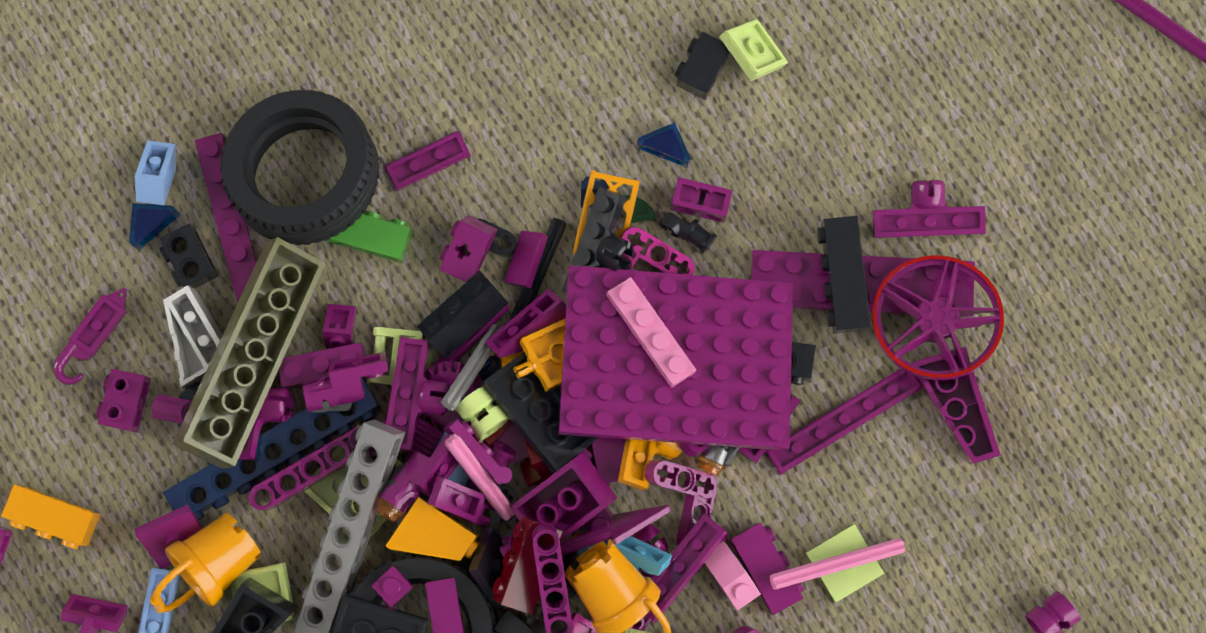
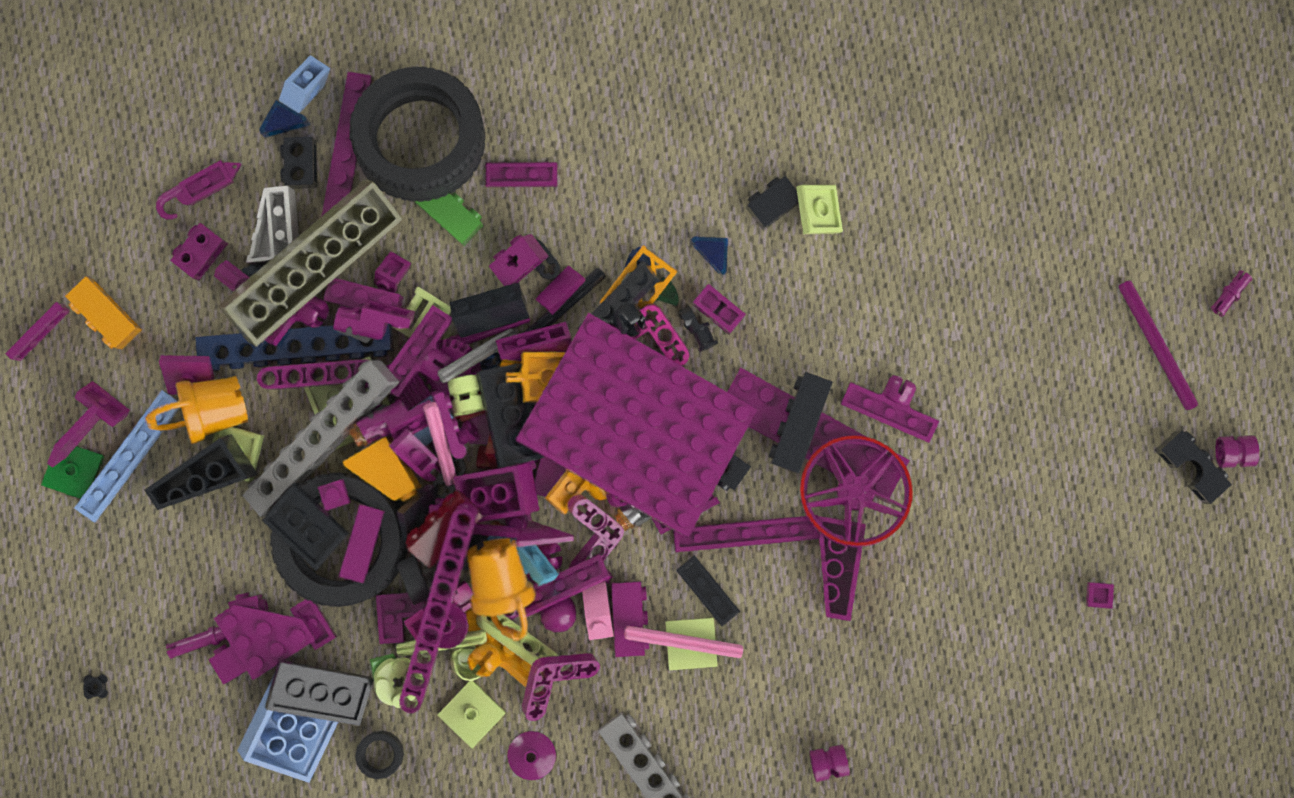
camera: 30 degrees right, 5 degrees up
bright pink plate [606,277,696,388] -> none
none -> magenta hair [540,597,577,633]
none -> black tile [676,555,740,627]

